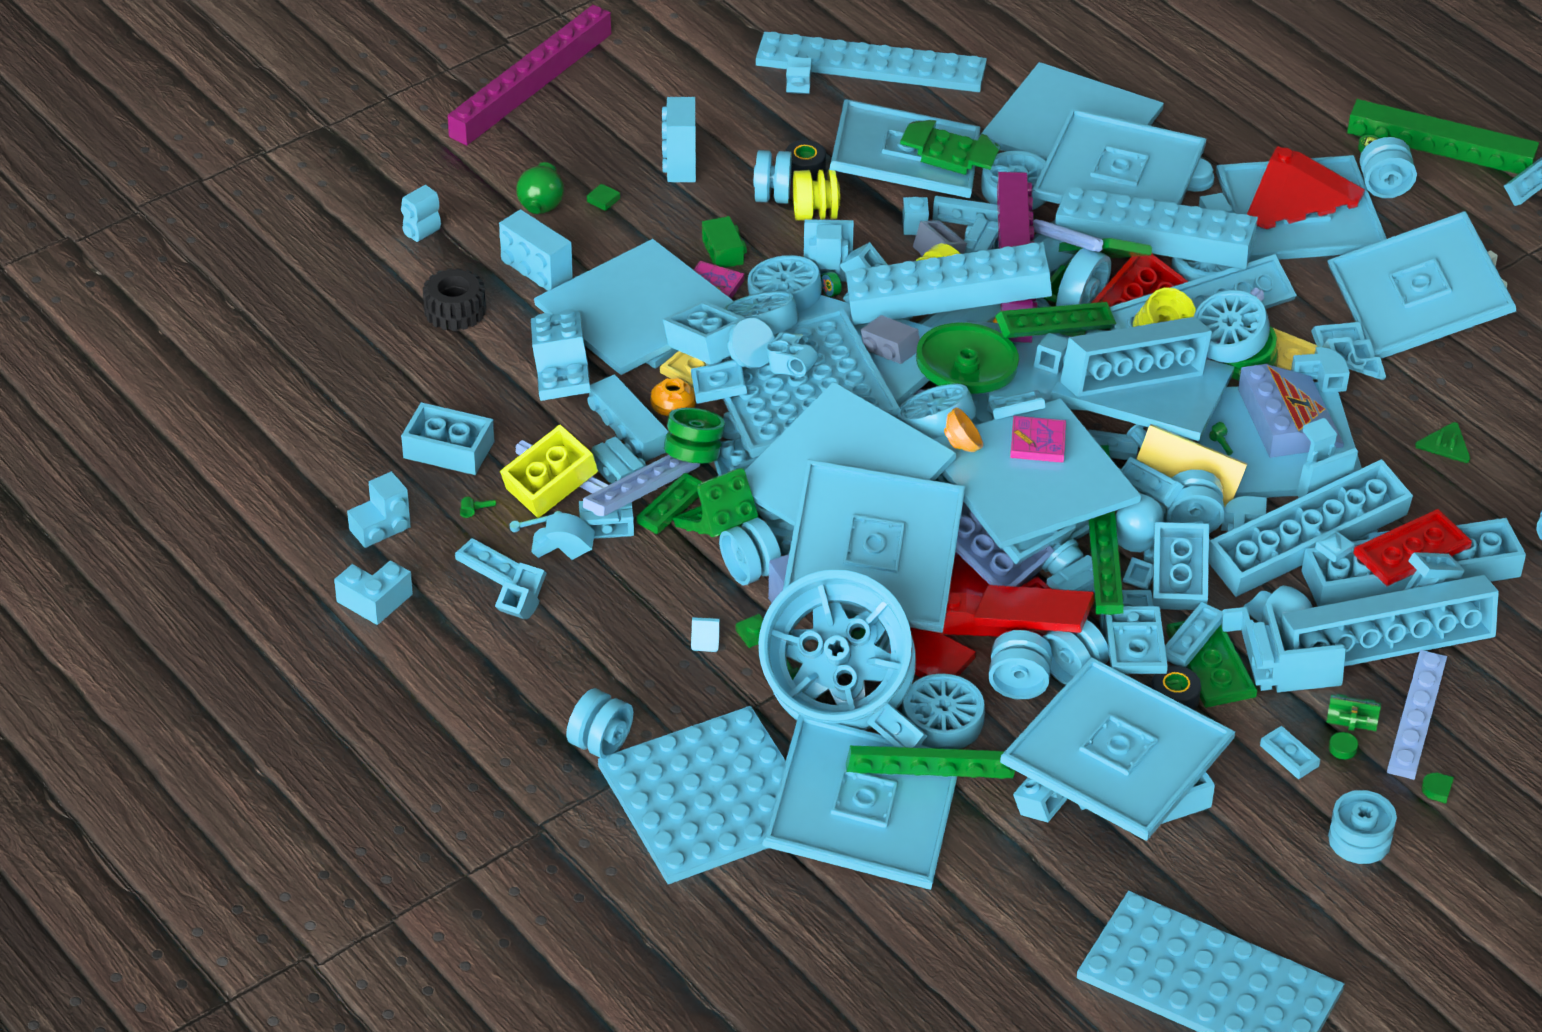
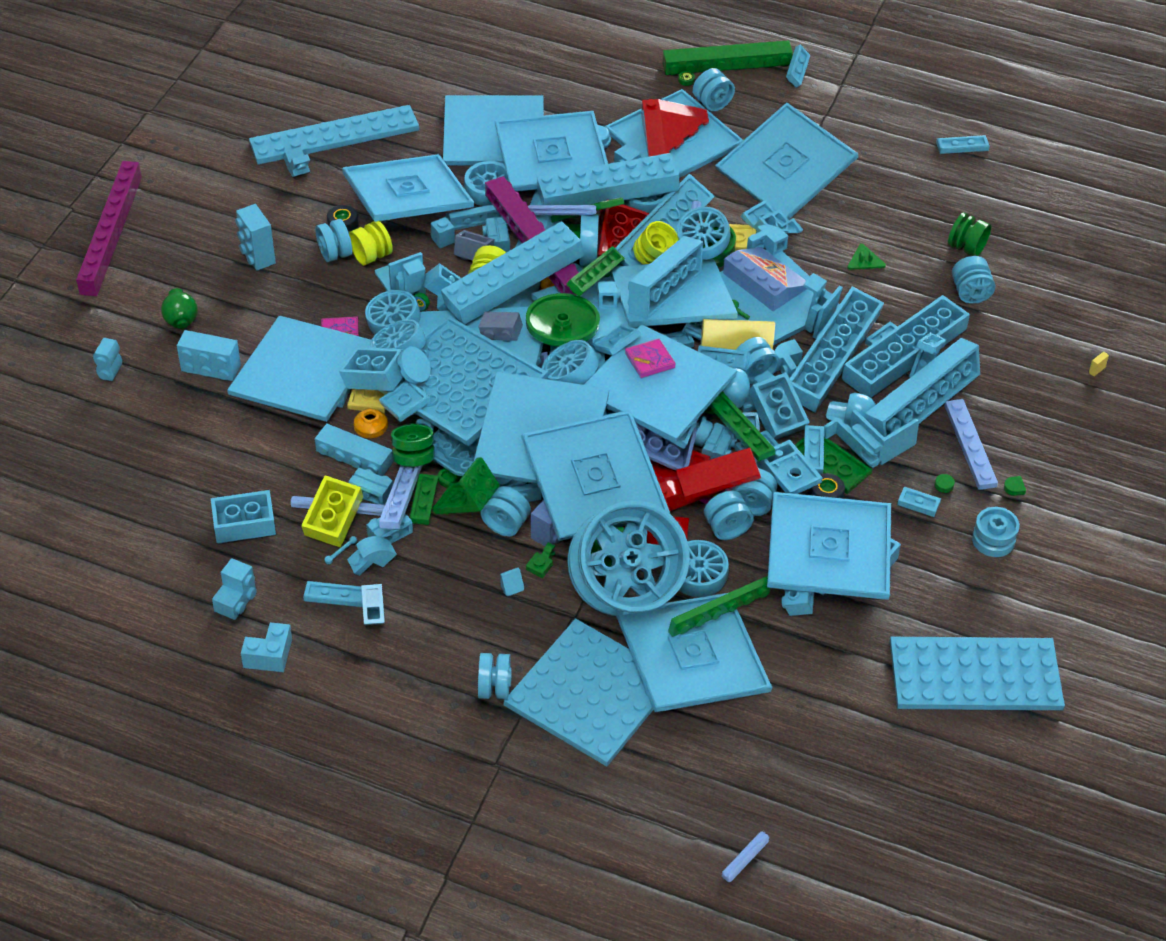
camera: 30 degrees left, 5 degrees up
black tyre [423,268,486,331] -> none
green hand [460,497,496,518] -> none
medium azure bracket [531,309,591,401] -> none
green tile [587,184,620,211] -> none
green brick [702,216,747,268] -> none
medium azure piece [767,331,818,377] -> none
medium azure plate [867,703,928,748] -> none
green piece [900,120,1000,175] -> none
light orange piece [944,407,983,452] -> none
medium azure tile [1315,530,1354,563] -> none
green hips [1326,694,1381,731] -> none
red tile [1353,509,1472,586] -> none

